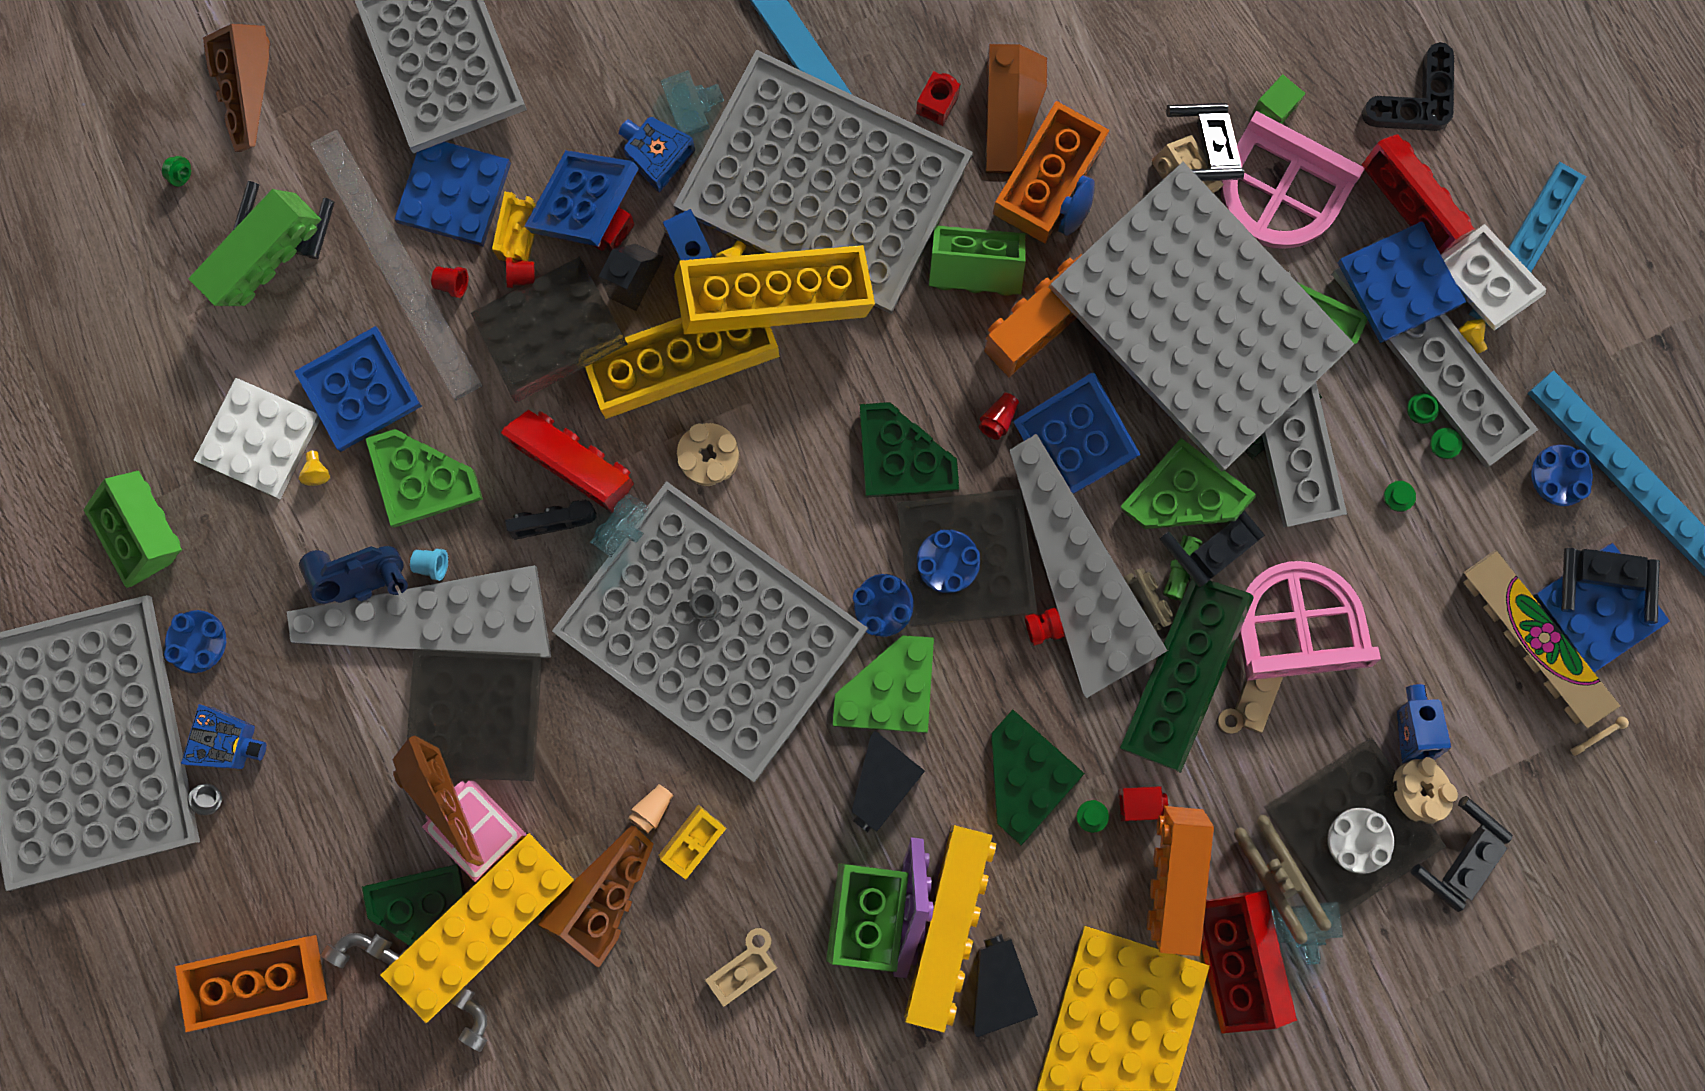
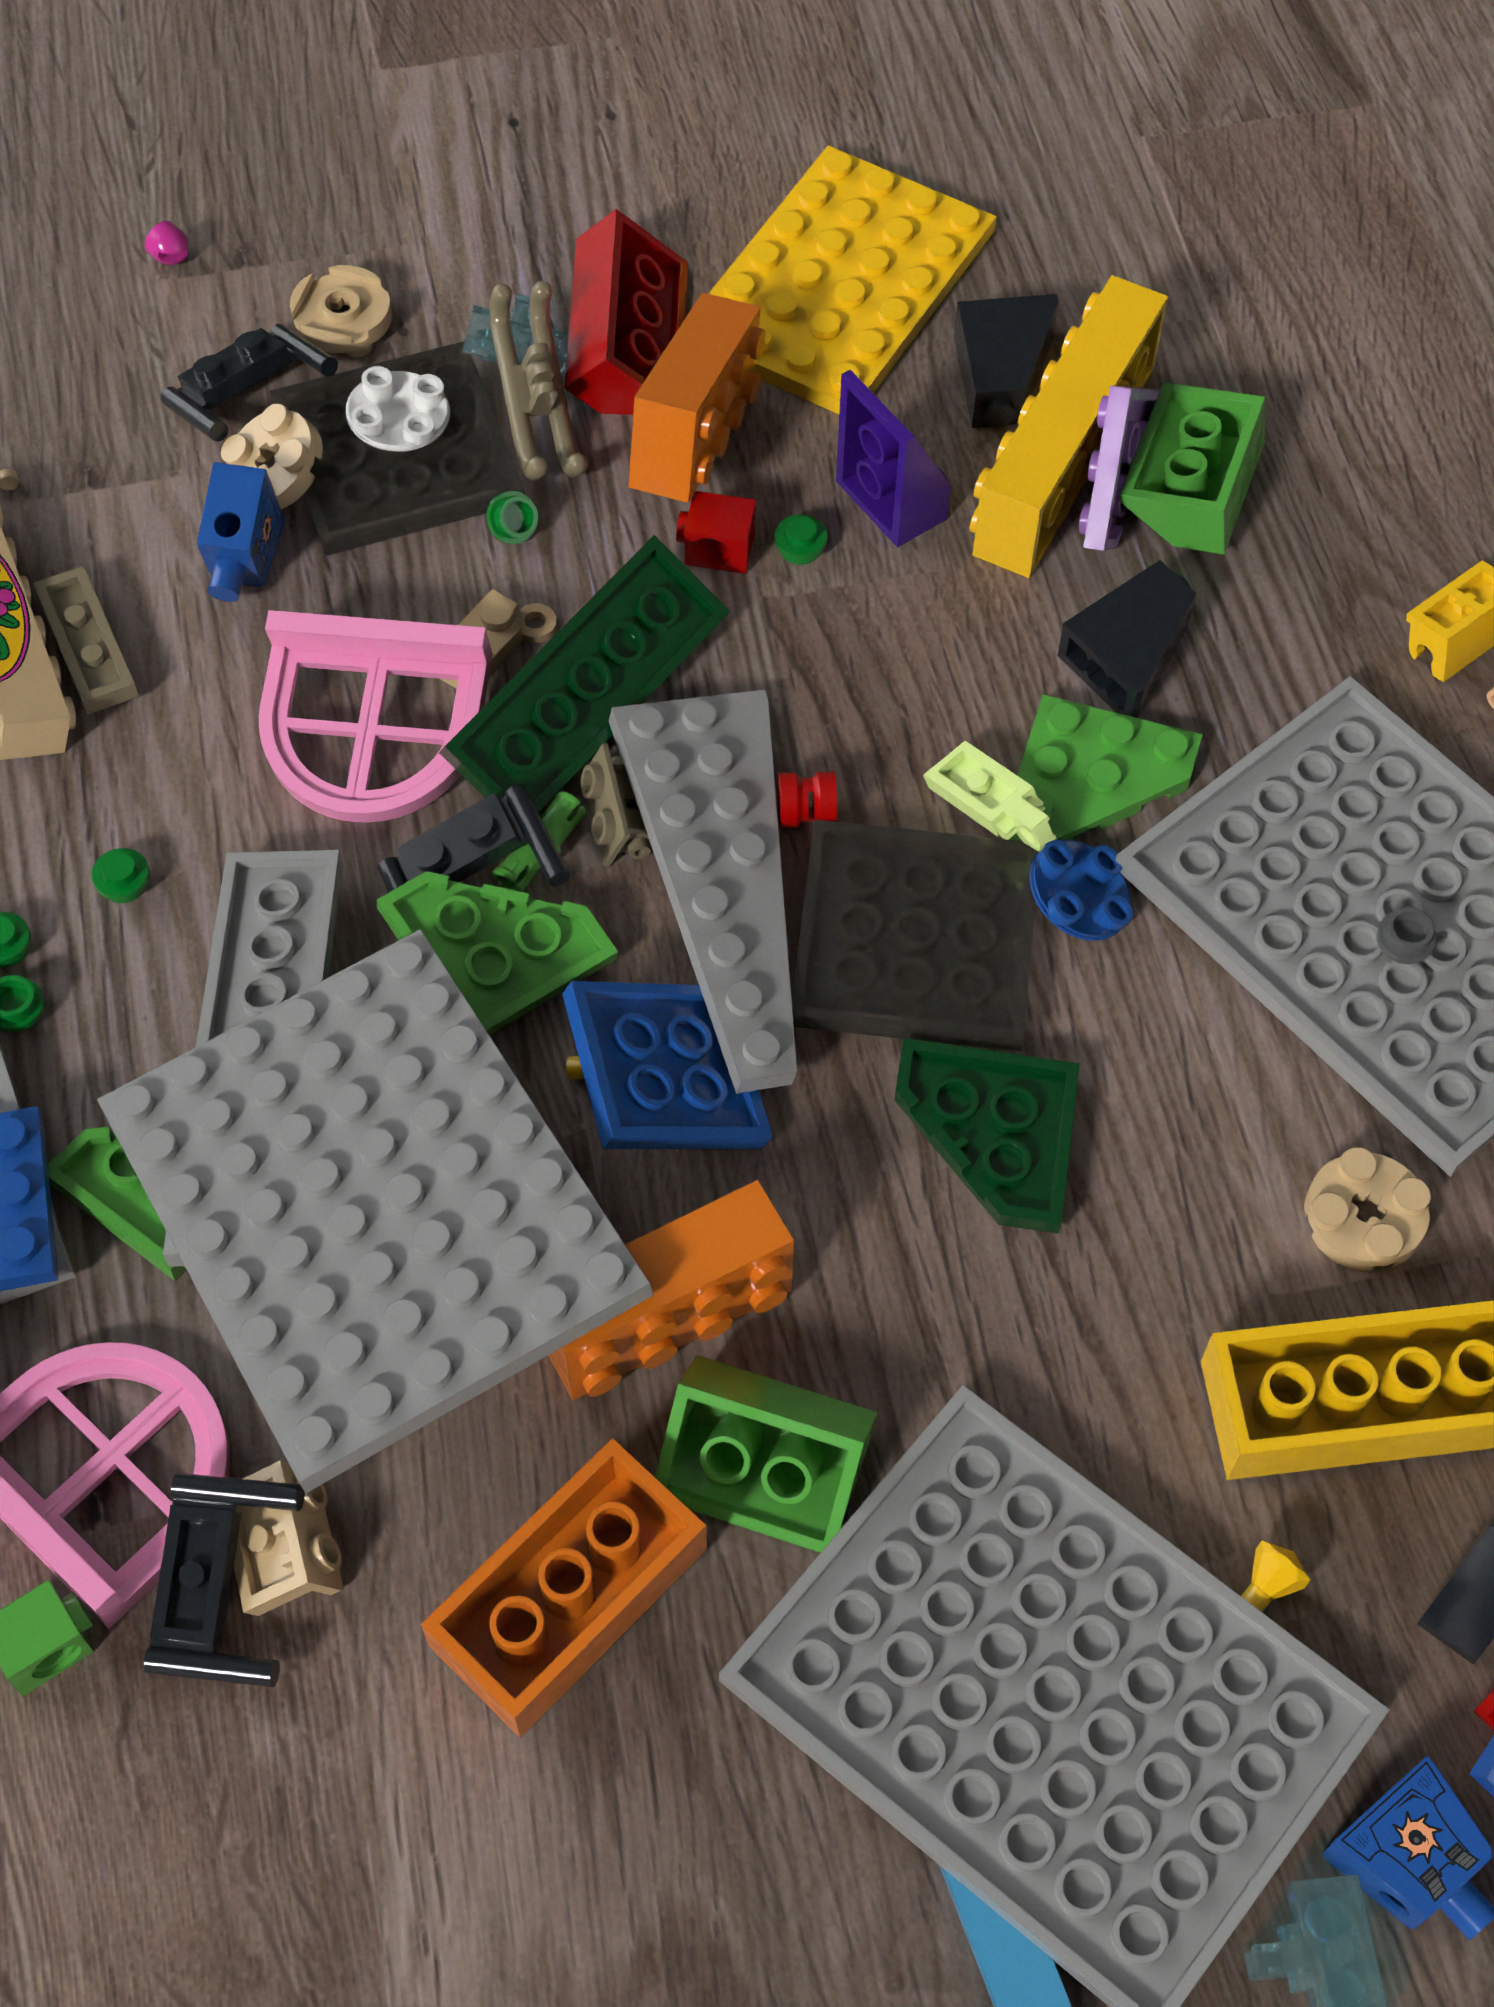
camera: 170 degrees left, 20 degrees down
blue torso [663,209,713,261] -> none
yellow brick [674,245,875,335] -> none
tan hinge [705,928,778,1007] -> none
red brick [916,71,960,126] -> none
blue dish [917,530,980,593] -> none
red cone [979,392,1019,440] -> none
dark orange wedge [986,44,1047,173] -> none
dark green plate [991,709,1085,846] -> none
blue dish [1058,175,1095,236] -> none
none -> dark tan plate [32,565,139,715]
none -> dark pink hinge [145,220,188,266]
none -> tan plate [290,265,392,357]
none -> green plate [487,491,538,544]
none -> dark purple slope [836,370,951,548]
none -> yellowish green hinge [923,741,1056,852]

